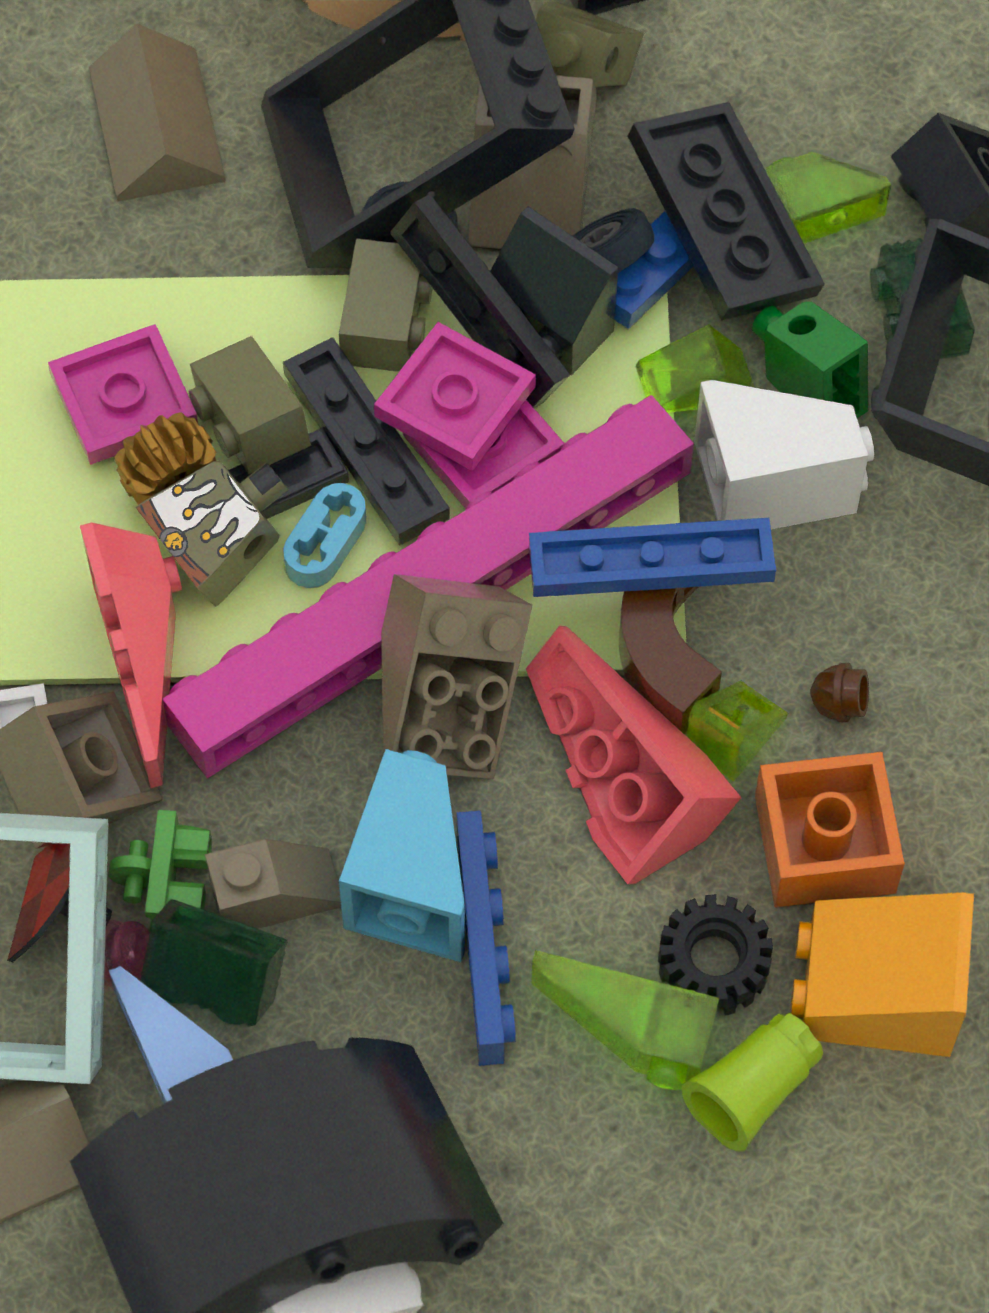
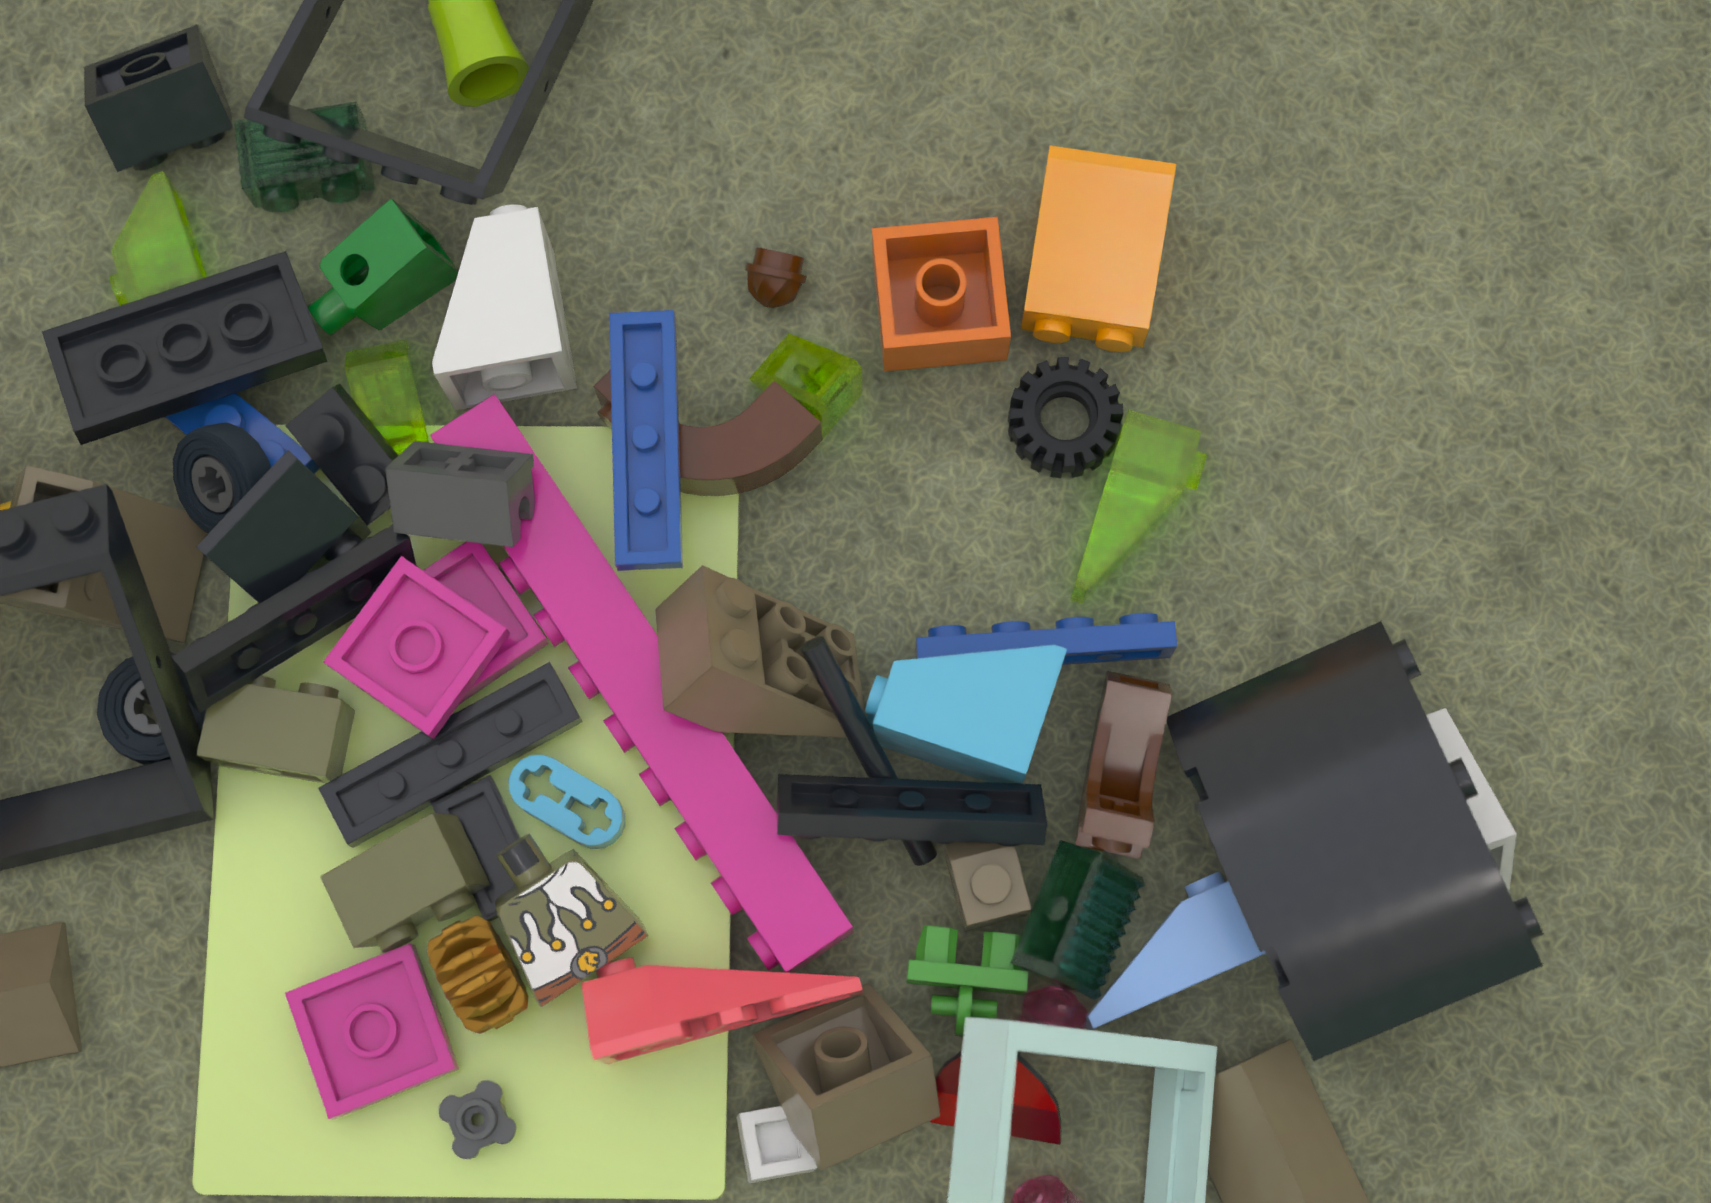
camera: 85 degrees left, 15 degrees up
coral wedge [526,626,741,884] -> none
lime plant [681,1013,823,1152] -> none
none -> black plate [285,384,398,526]
none -> dark grey hinge [385,441,535,547]
none -> dark grey plate [439,1080,516,1159]
none -> black plate [777,774,1047,847]
none -> black bar [800,636,937,866]
none -> reddish brown arch [1075,671,1172,859]

